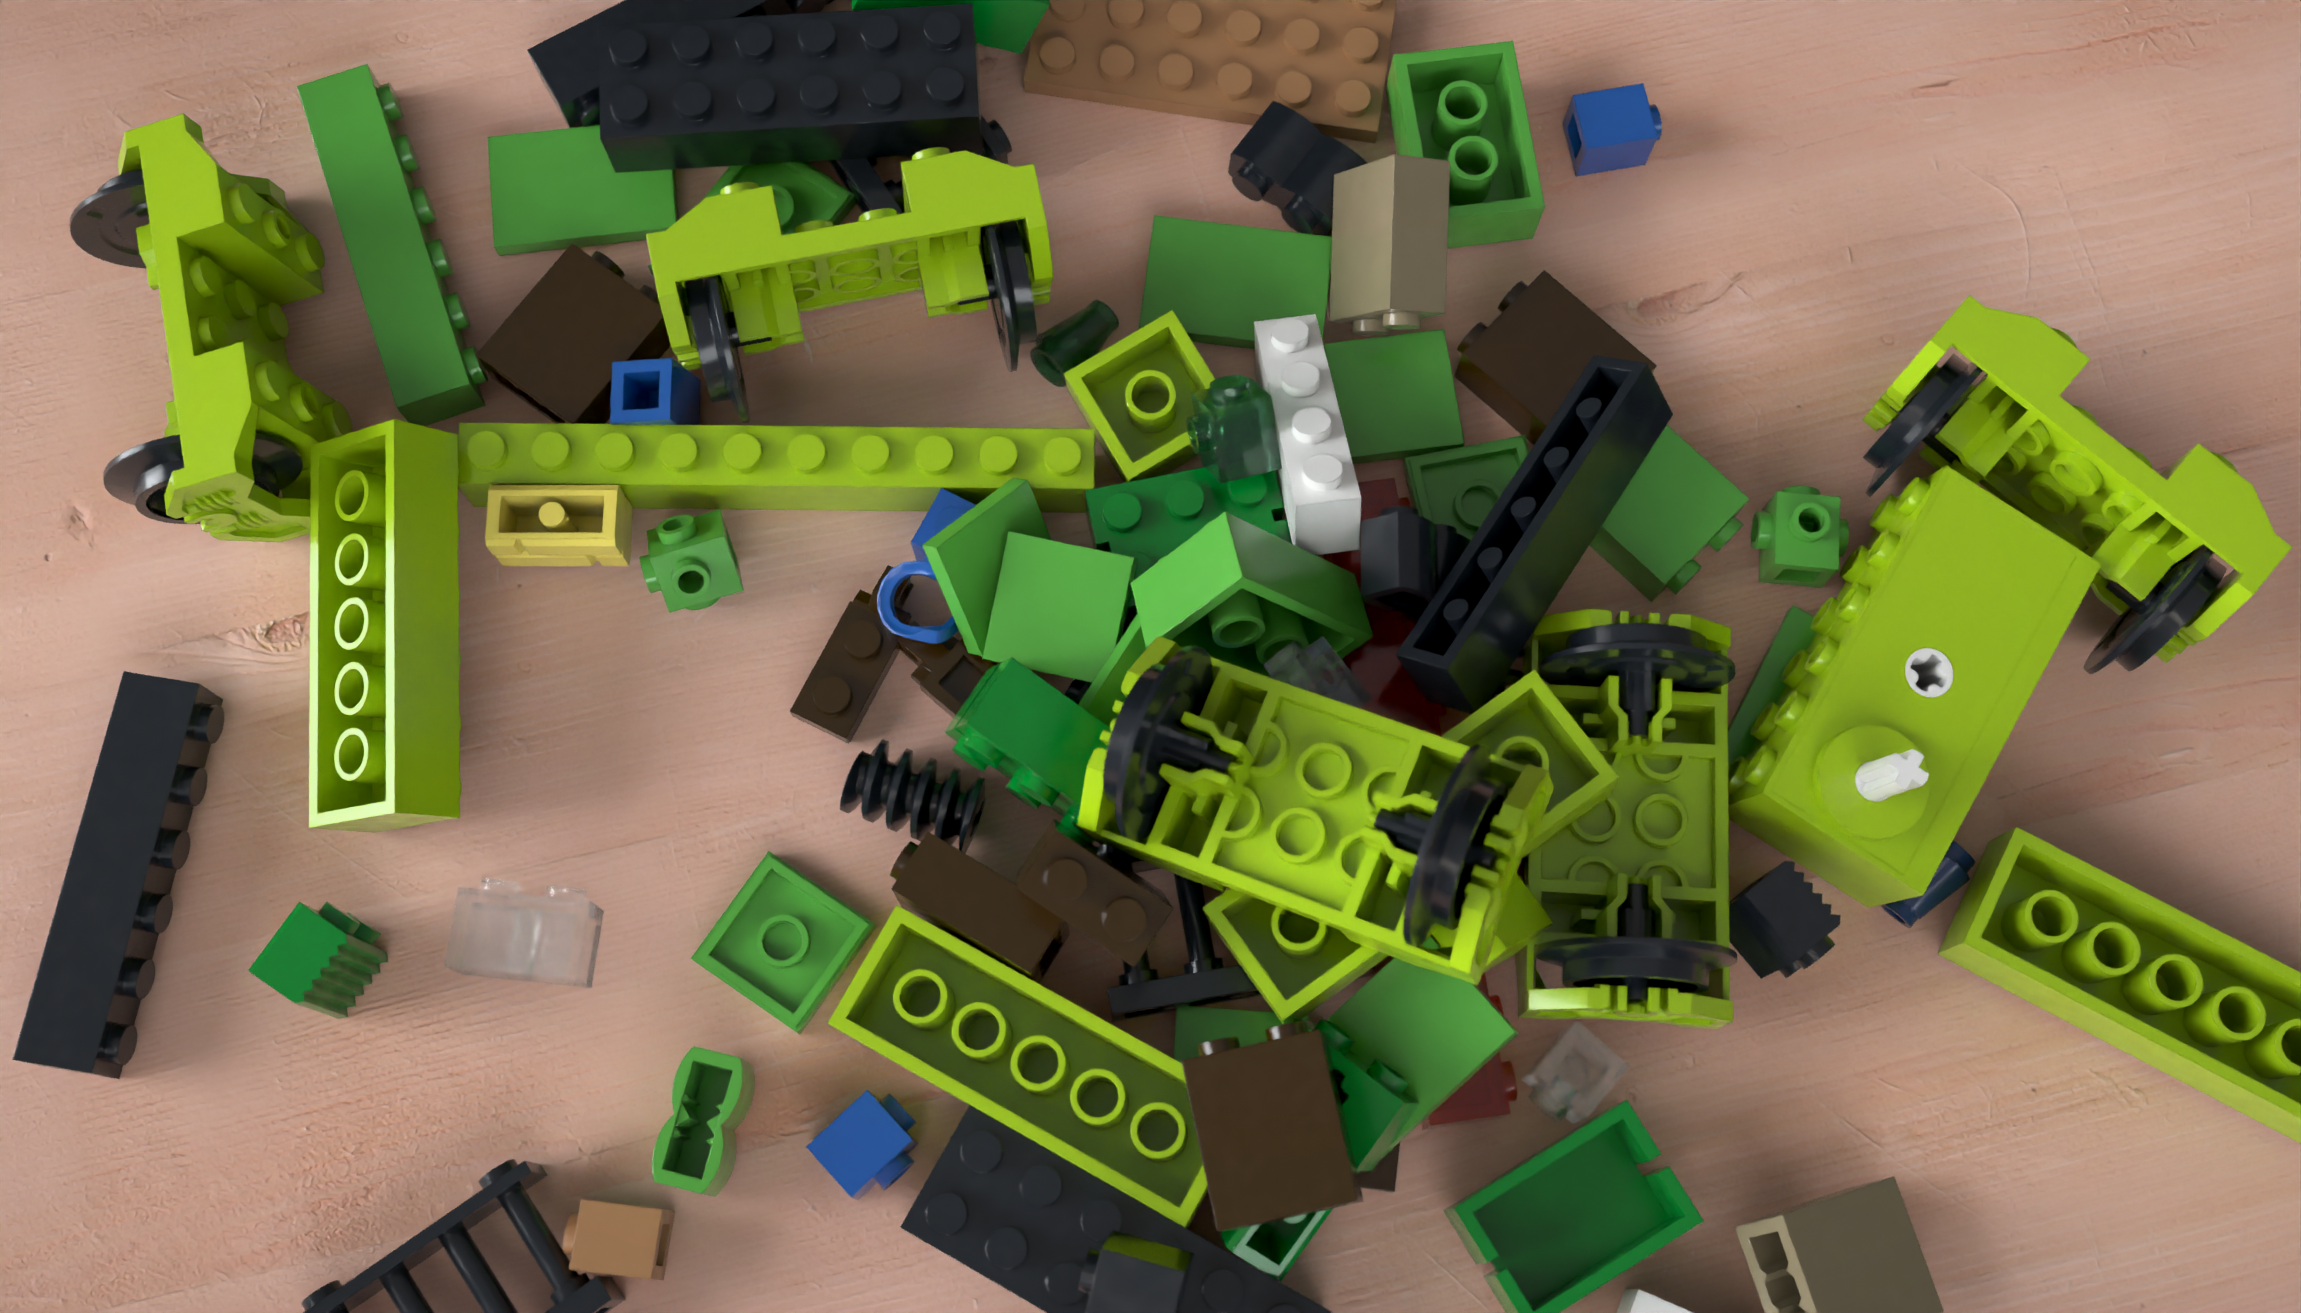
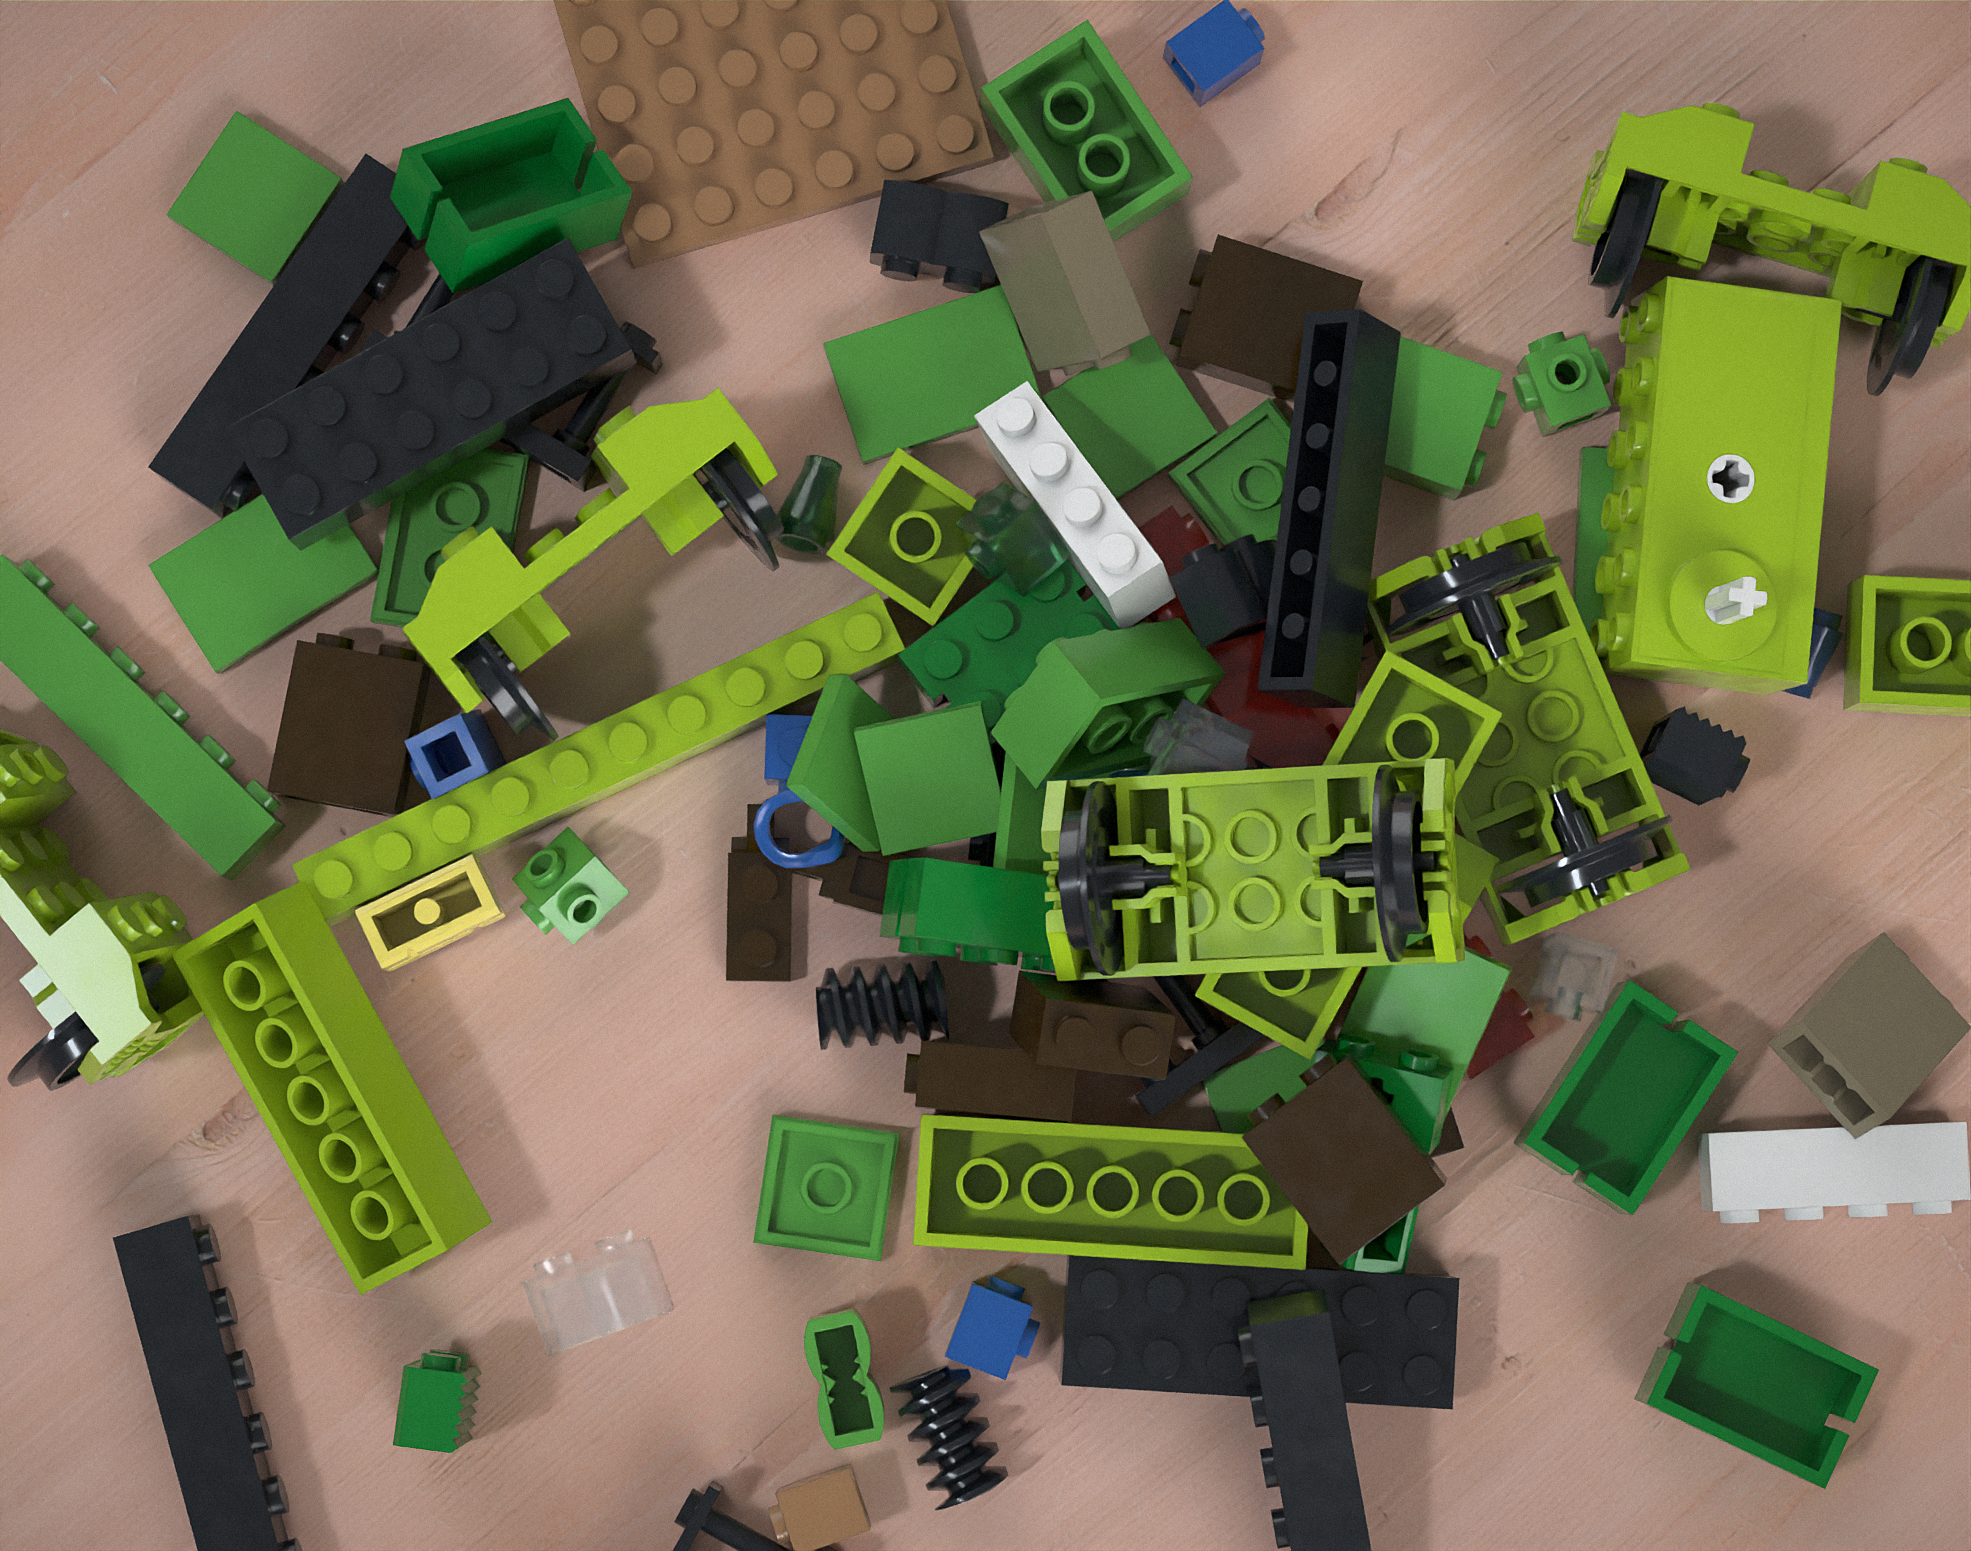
camera: 30 degrees left, 10 degrees up
none -> black piece [889,1365,1008,1511]

